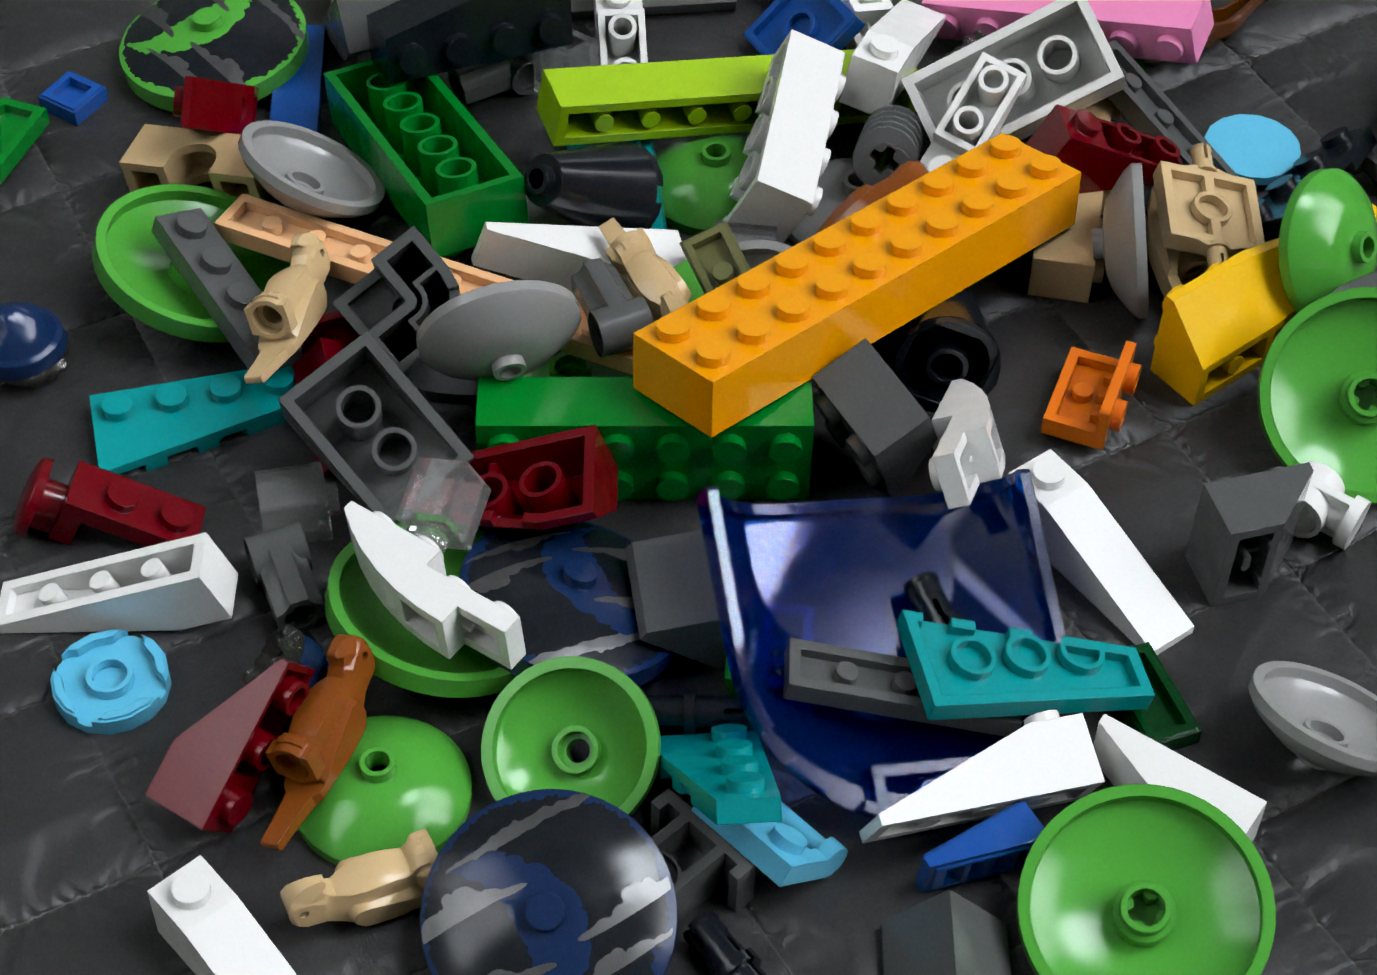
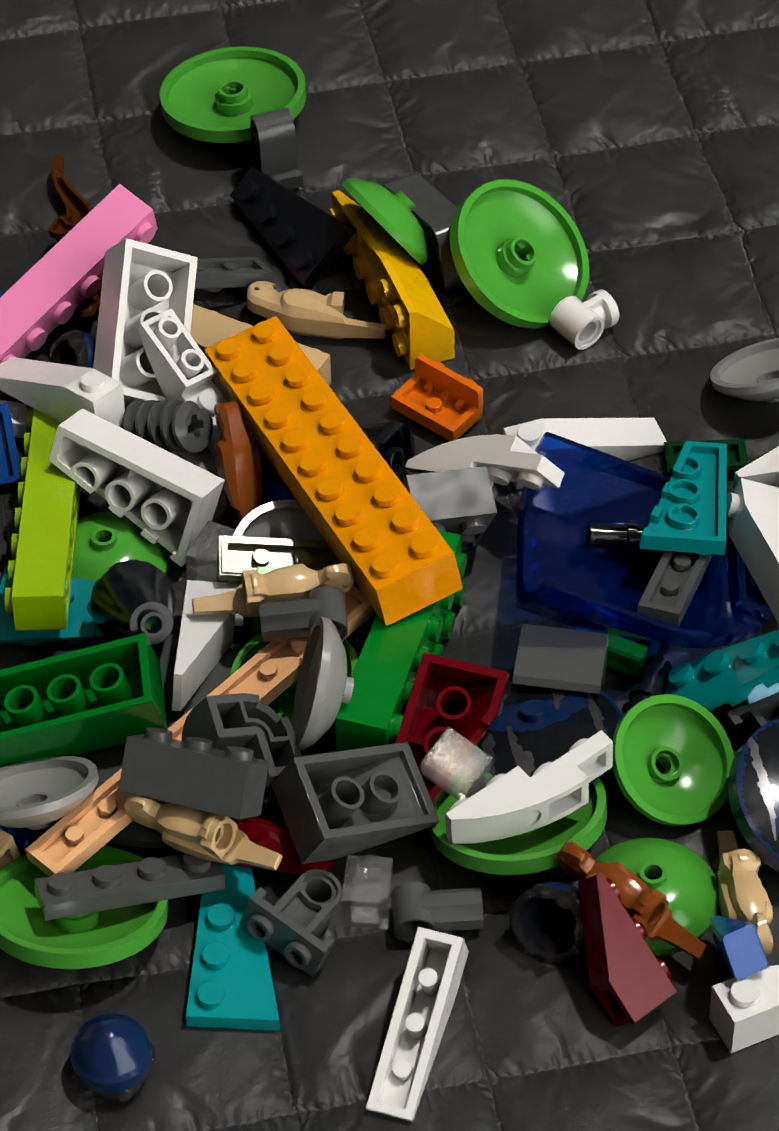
camera: 70 degrees left, 0 degrees up
dark red piece [14,457,207,547] -> none
medium azure tile [50,629,172,735] -> none
dark red slope [1026,104,1184,193] -> none
light grey dish [1092,163,1149,319] -> none
tan plate [1153,143,1265,268] -> none
dark grey slope [1185,462,1314,607] -> none
medium azure tile [1204,114,1301,189] -> none
none -> dark grey brick [118,727,269,819]
none -> dark grey pin [239,869,342,977]
none -> slope [709,915,768,979]

